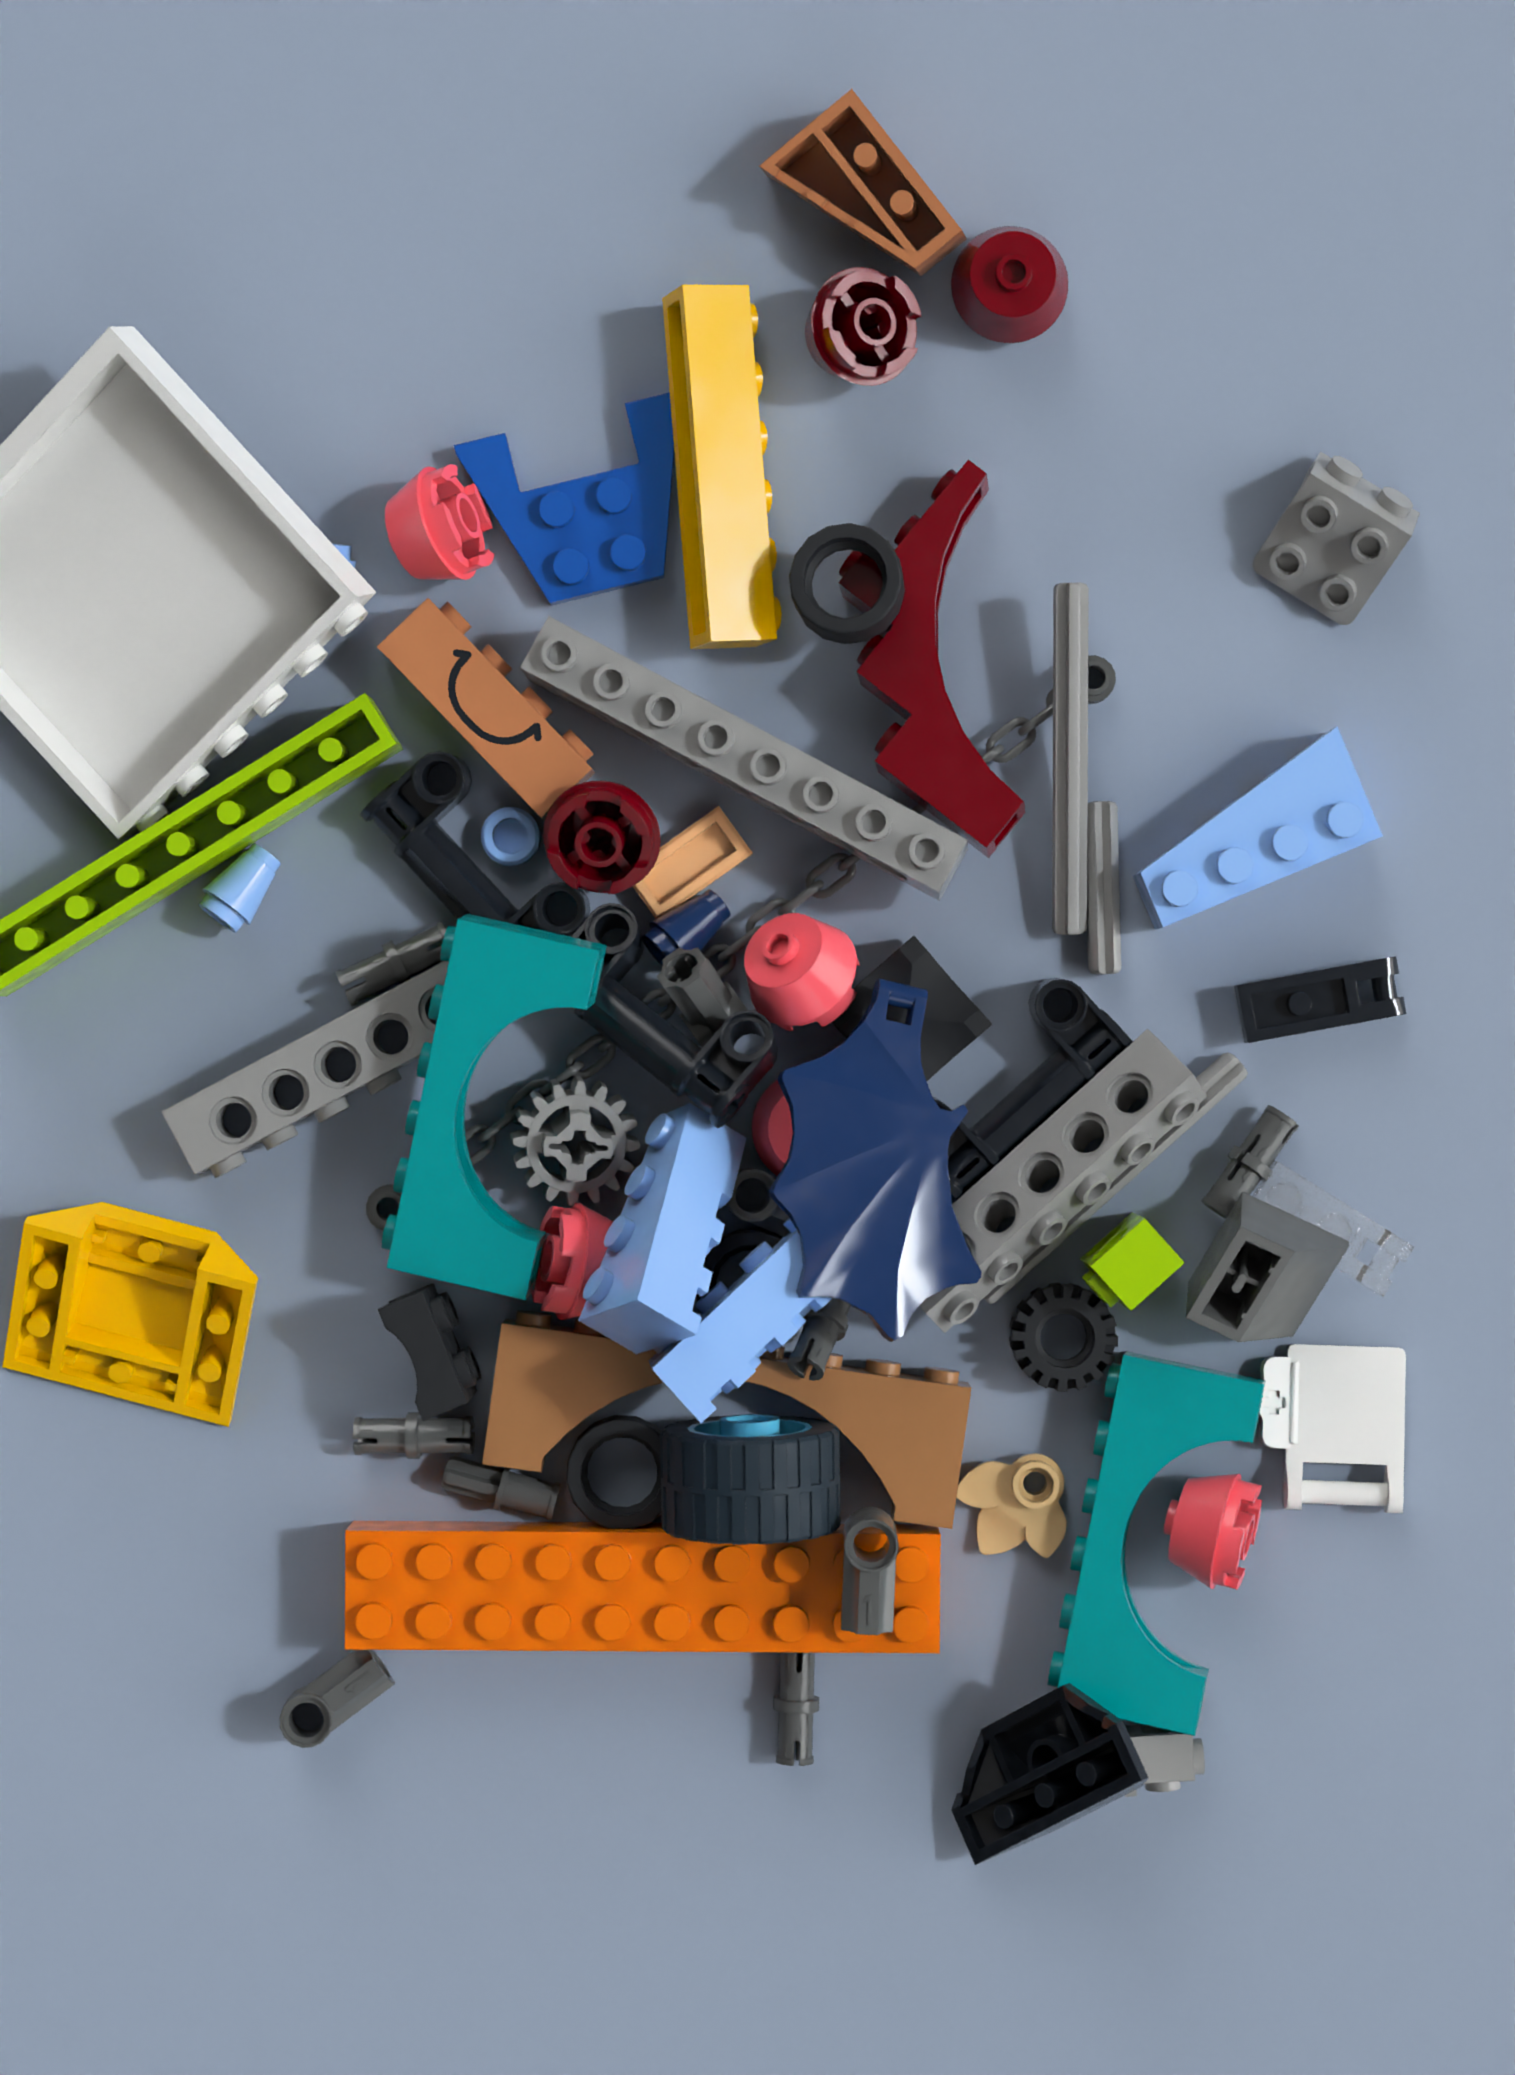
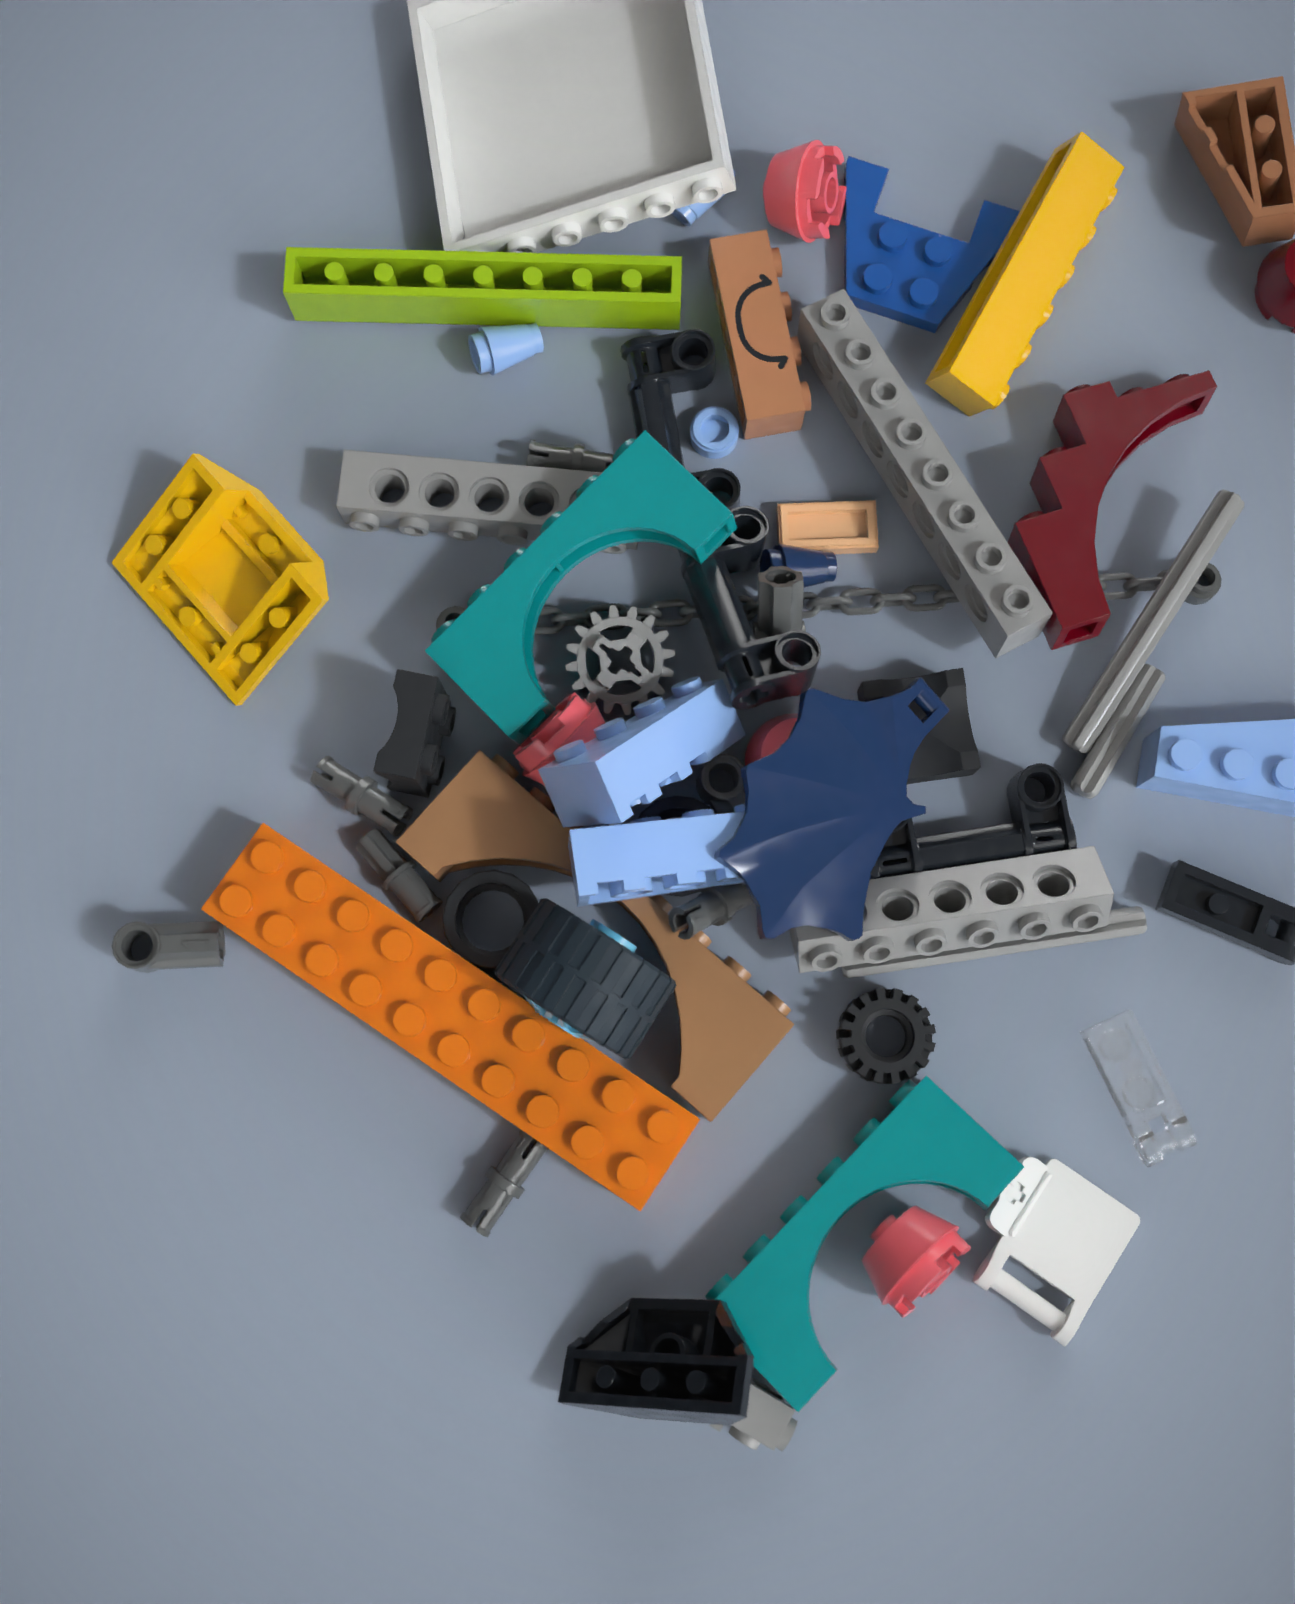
camera: 35 degrees right, 10 degrees down
dark red cone [543,781,661,894] -> none
coral cone [744,913,860,1031] -> none
black tyre [789,523,905,644] -> none
dark red cone [805,267,921,386] -> none
dark grey piece [840,1507,899,1635] -> none
tan plate [957,1453,1067,1558] -> none
lime brick [1080,1212,1185,1311] -> none
dark grey slope [1185,1192,1349,1342] -> none
dark grey pin [1201,1105,1299,1220] -> none

